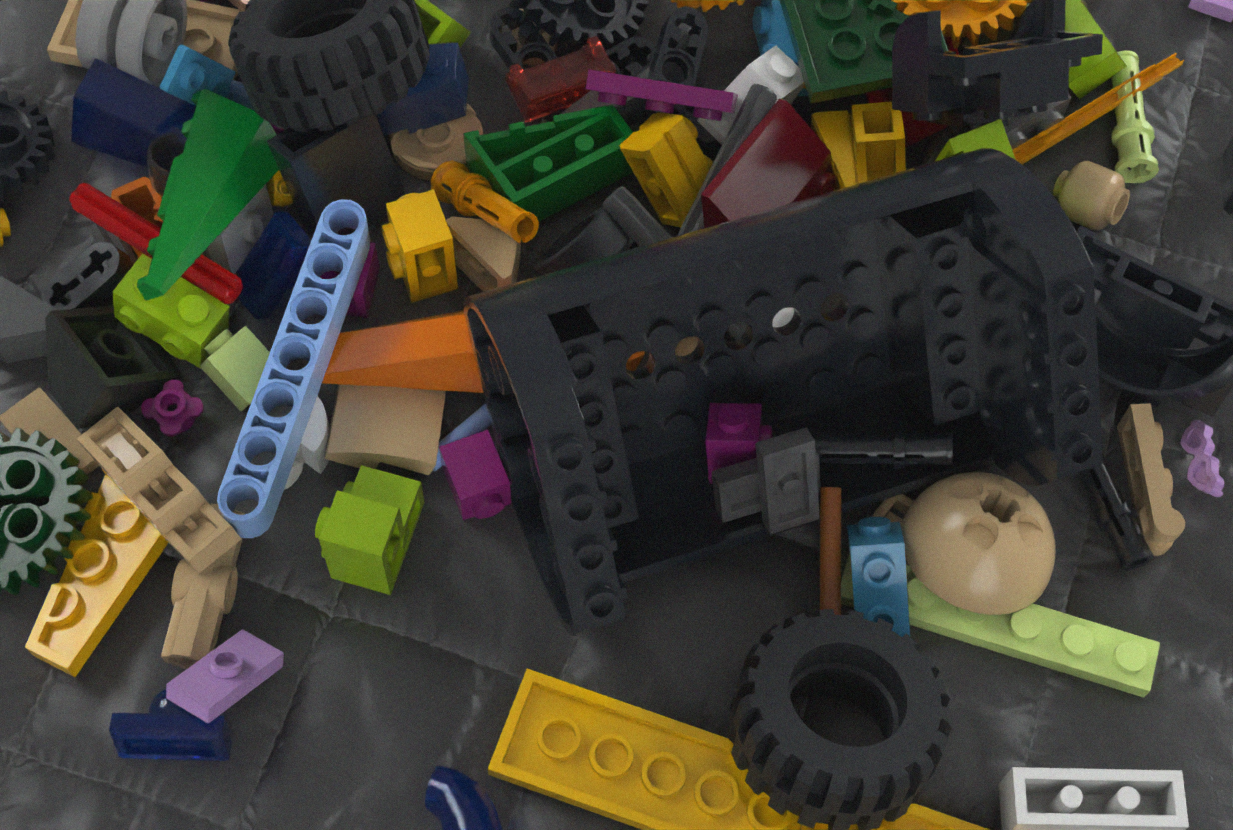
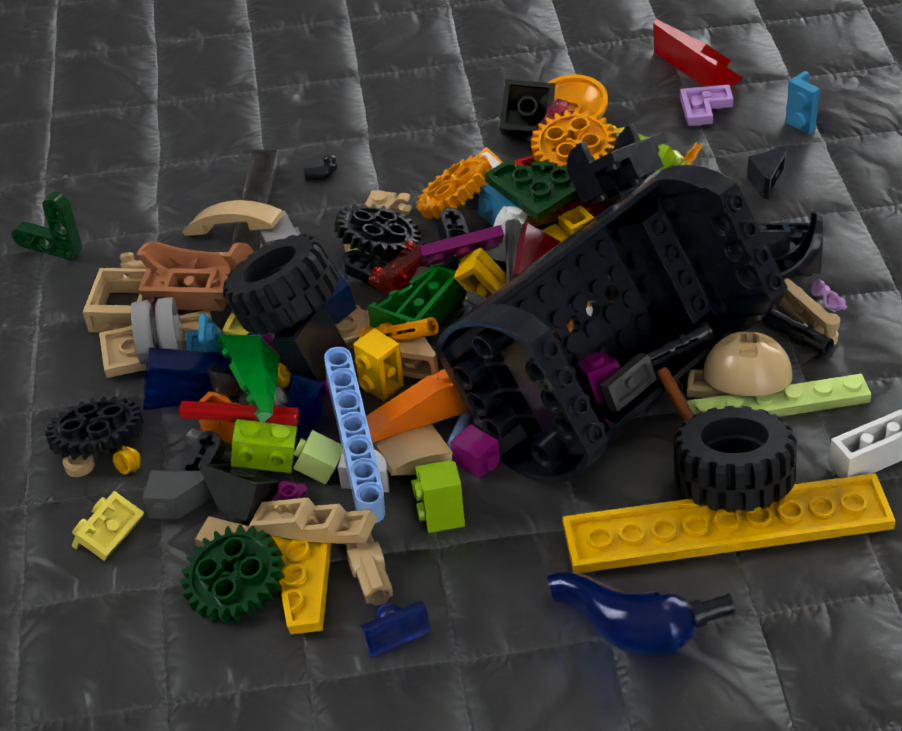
camera: 20 degrees left, 20 degrees down
lavender plate [166,629,284,724] -> none
flat silver plate [756,427,820,534] -> none
dark azure bracket [847,517,910,637] -> none

